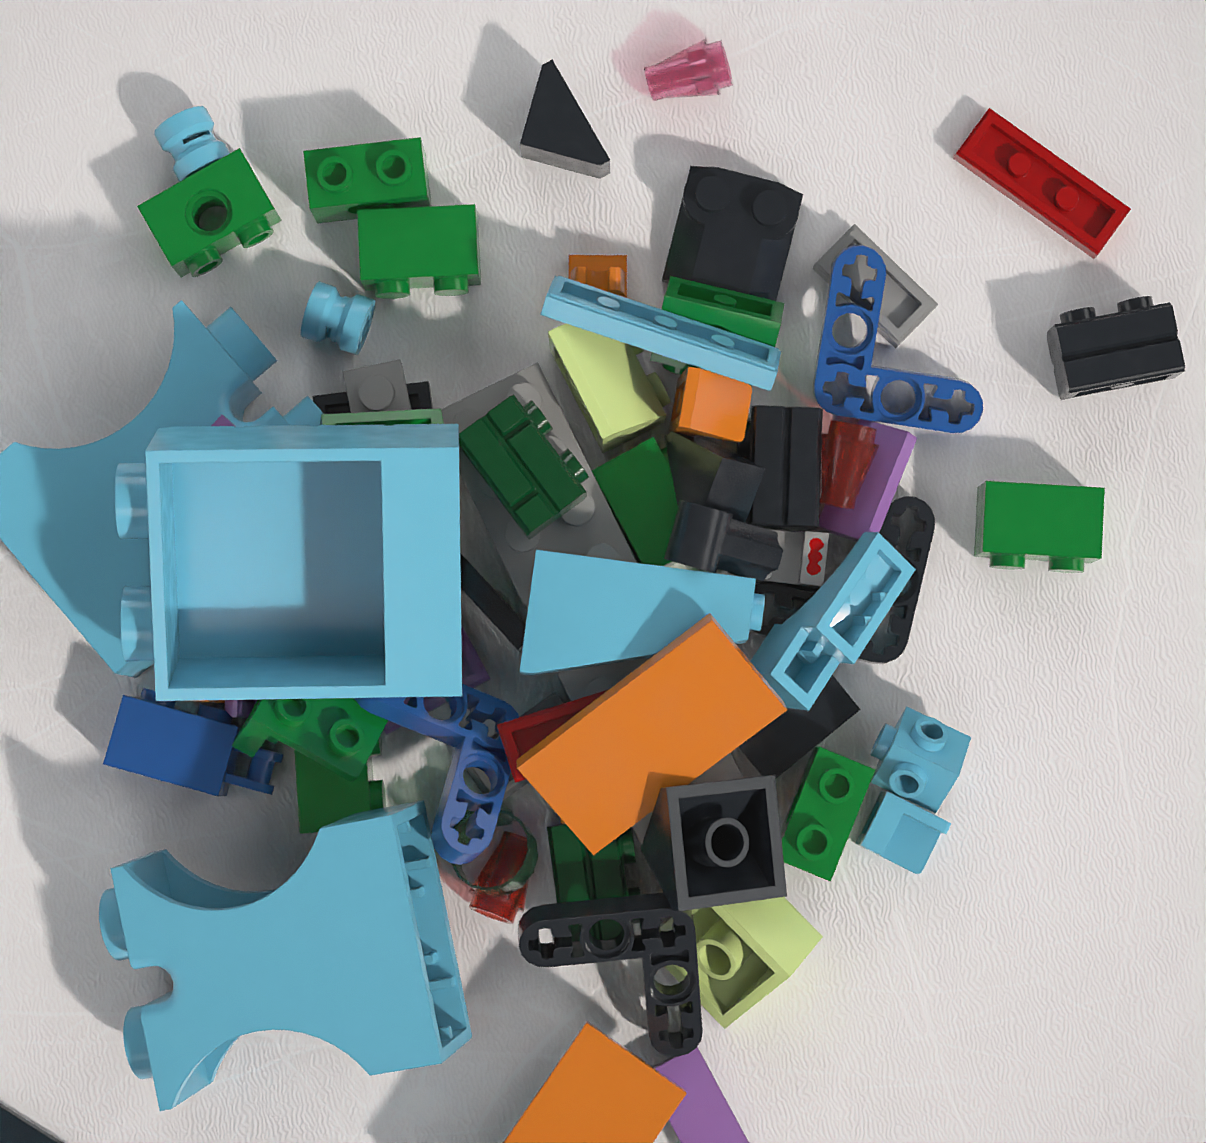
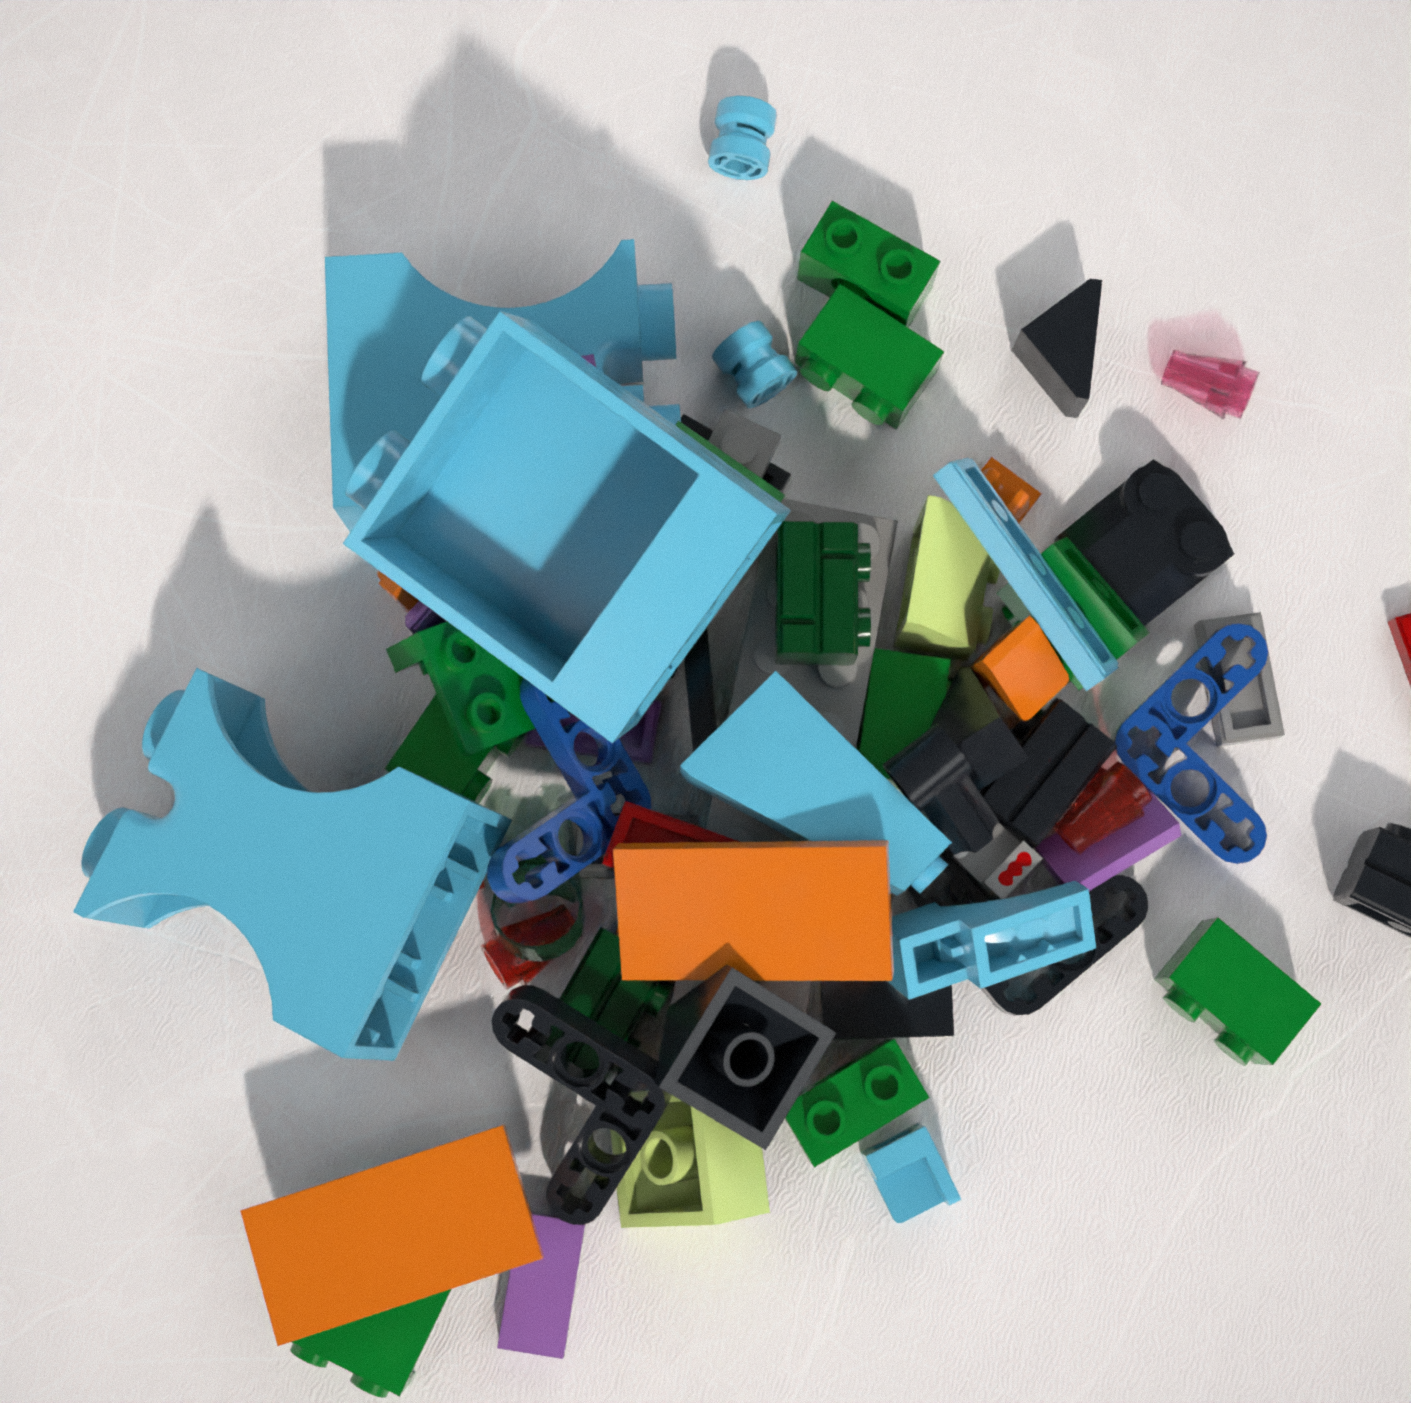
camera: 35 degrees right, 5 degrees down
blue brick [103,688,284,797] -> none
green brick [137,148,282,278] -> none
medium azure brick [870,706,971,813] -> none

